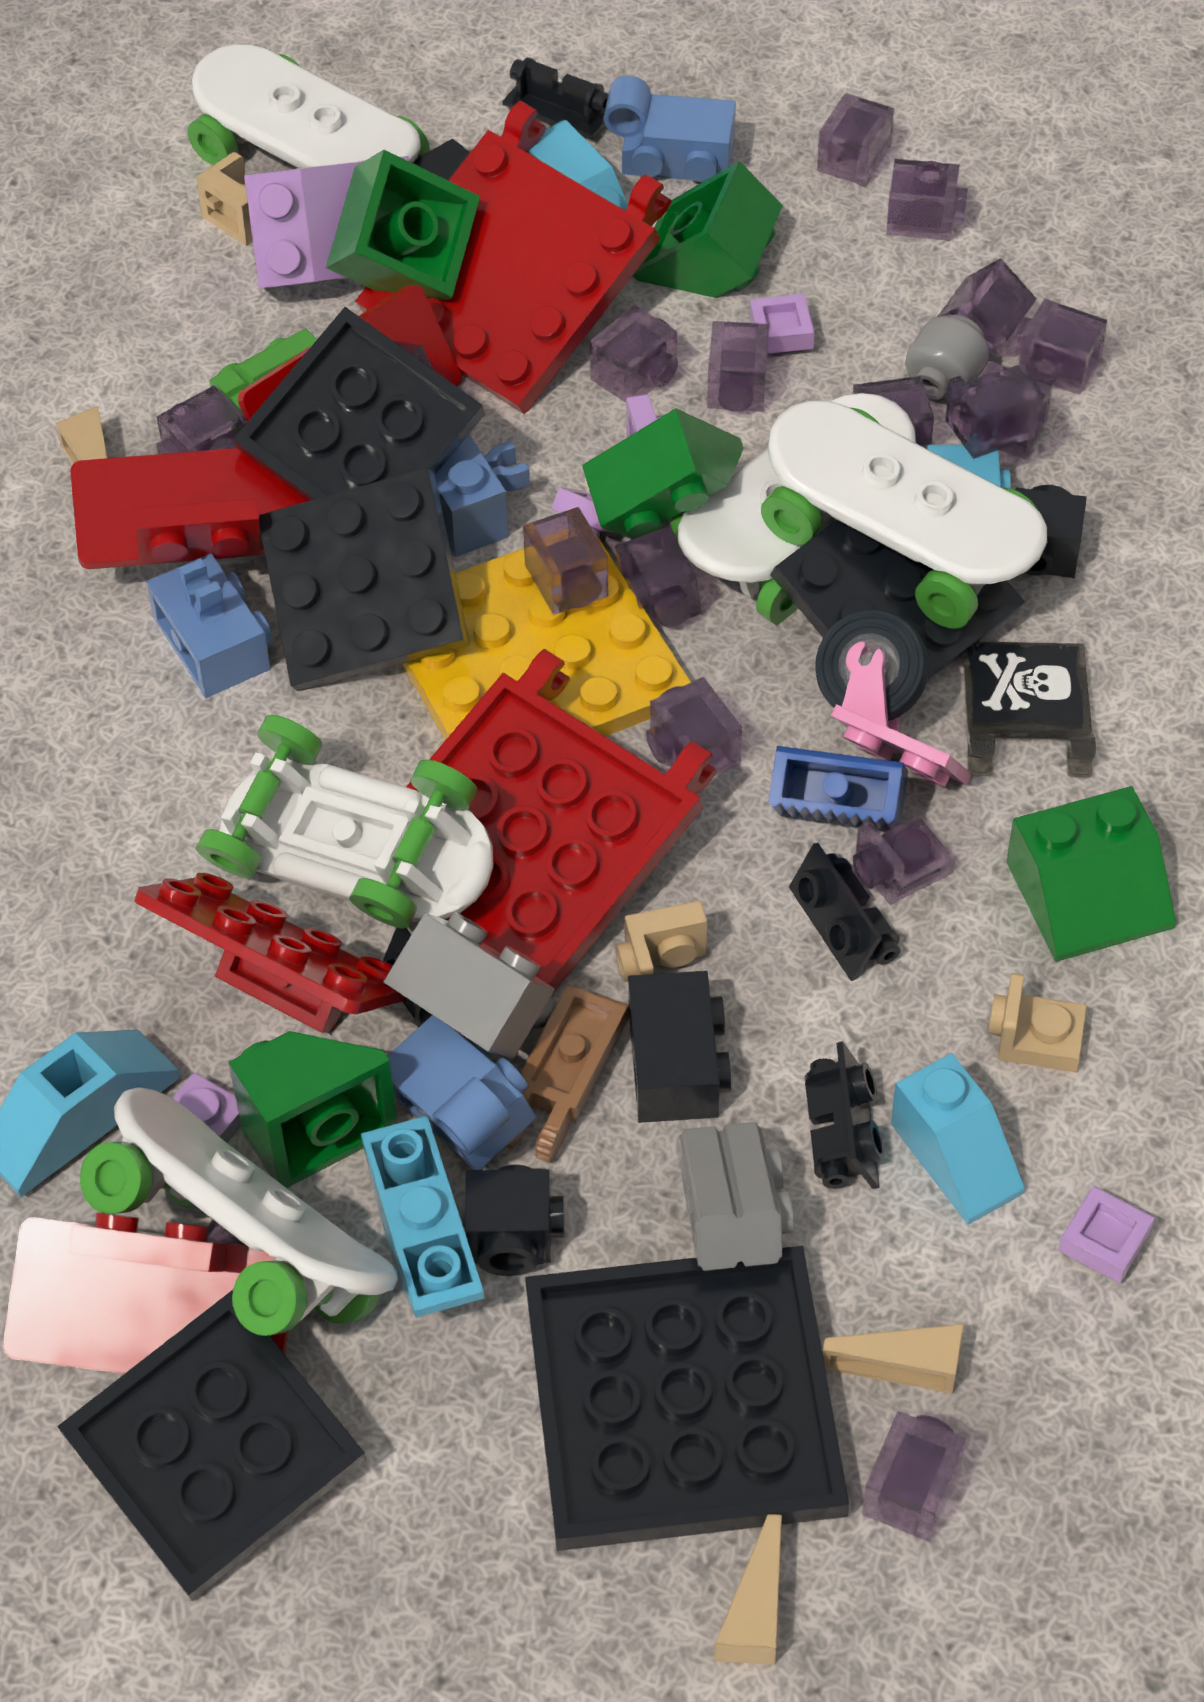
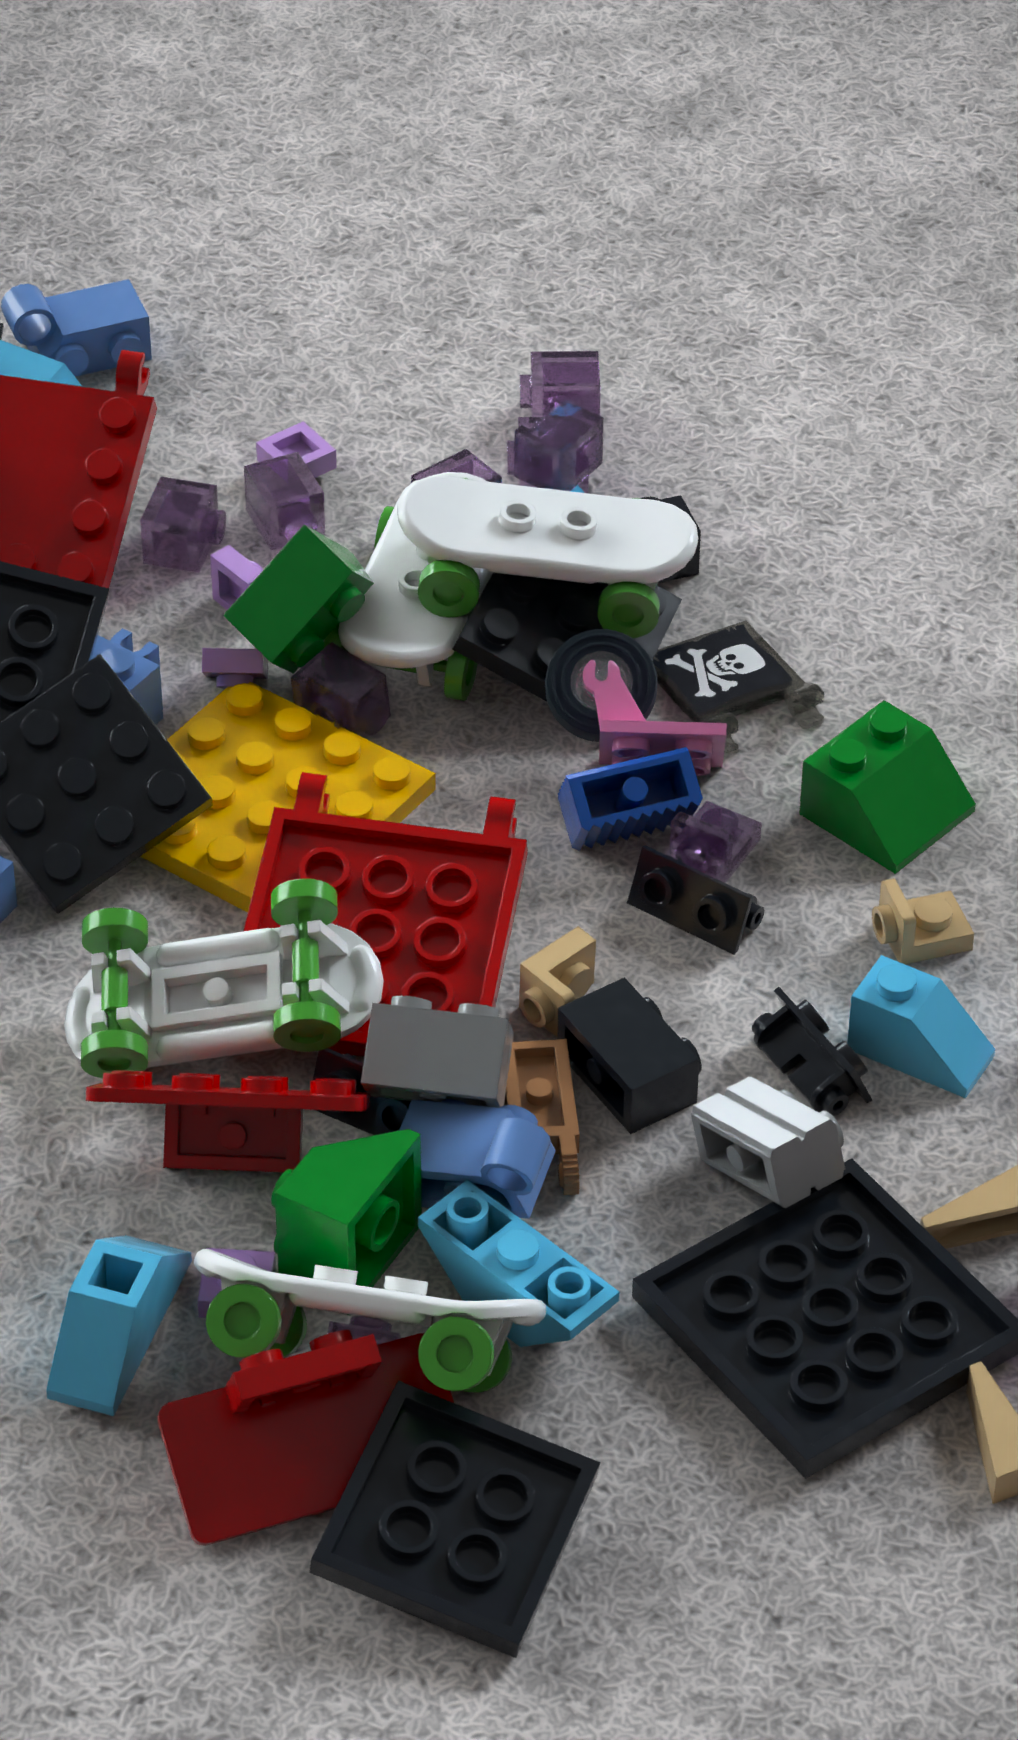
camera: 30 degrees left, 10 degrees down
black brick [465,1165,564,1276] -> none
brick [523,507,608,615] -> none
green slope [633,161,783,298] -> none
clear purple brick [646,677,742,776] -> none
clear purple brick [817,93,894,187] -> none
clear purple brick [886,158,968,241] -> none
light grey head [905,315,989,400] -> none
clear purple brick [937,258,1037,350] -> none

